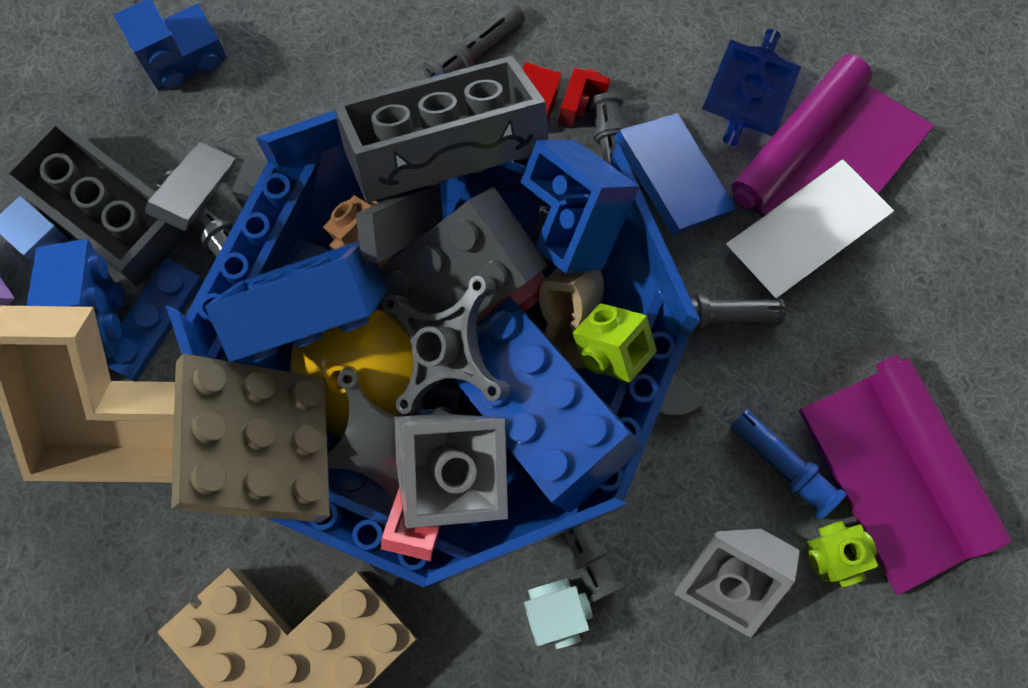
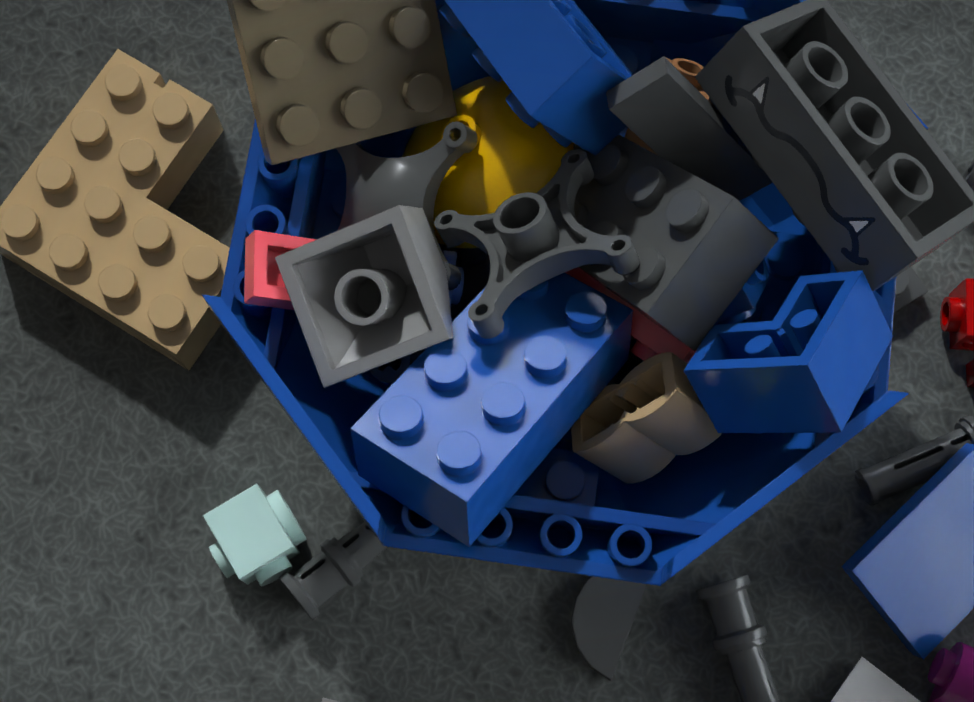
camera: 80 degrees right, 0 degrees up
lime brick [573,303,657,382] -> none

